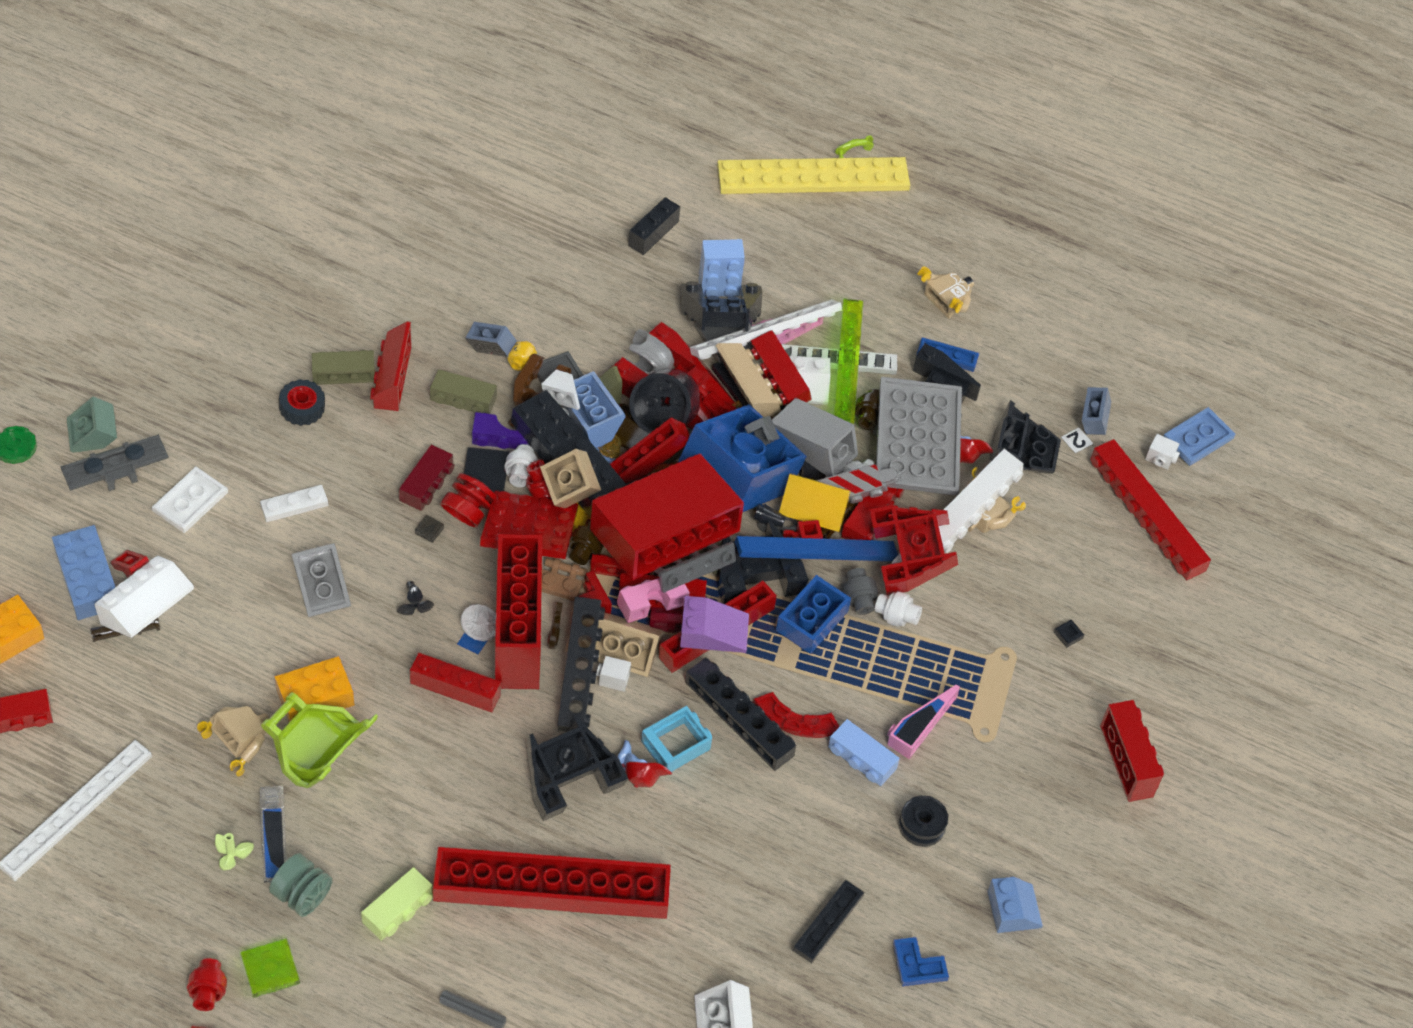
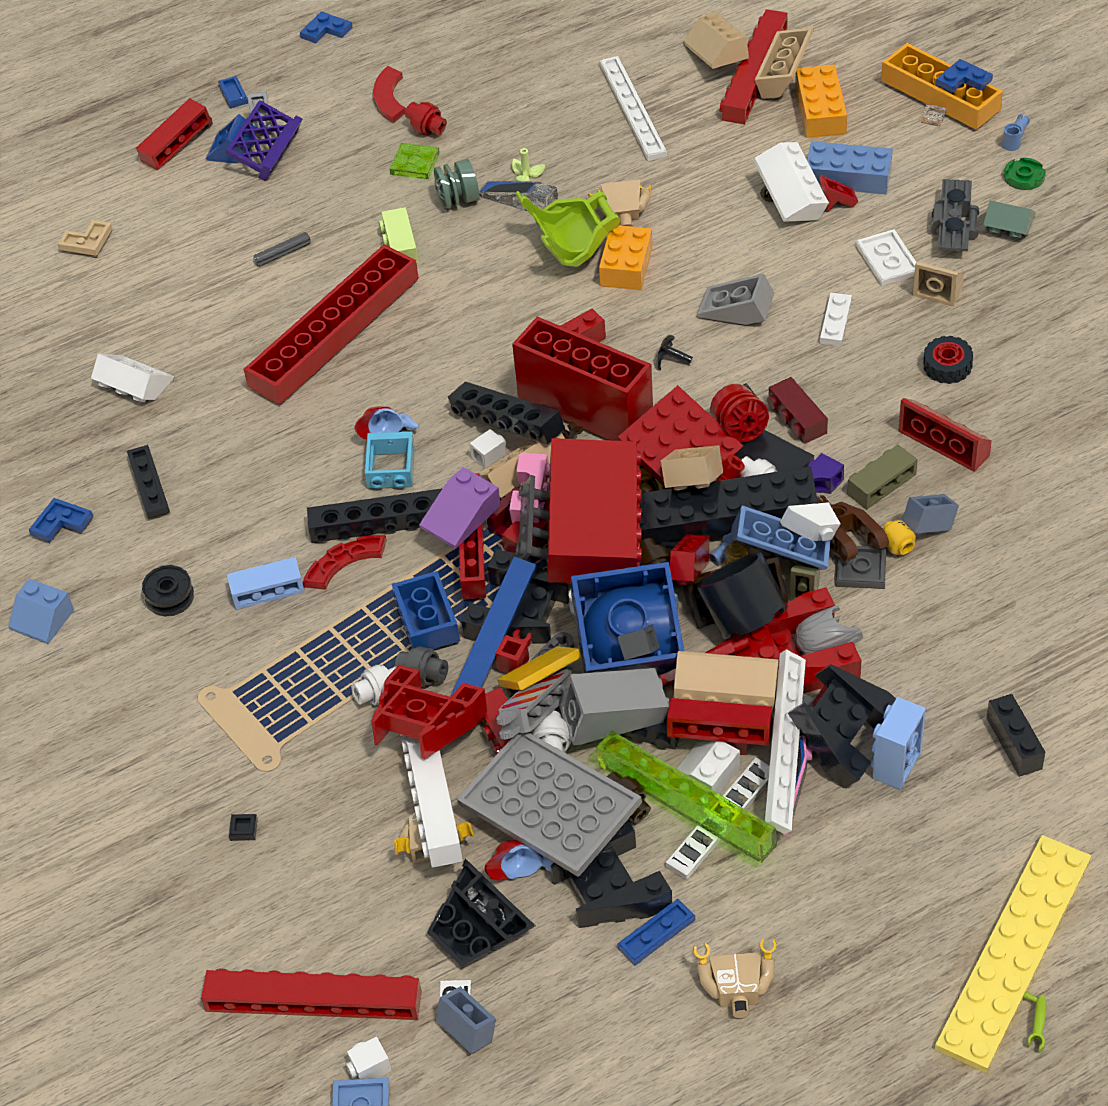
camera: 135 degrees right, 5 degrees down
olive brick [312,350,375,385] -> none
black wedge [526,715,629,821] -> none
black cone [753,504,786,528] -> none
slope [887,685,960,759] -> none
red brick [1100,700,1164,802] -> none
none -> tan slope [913,262,964,307]

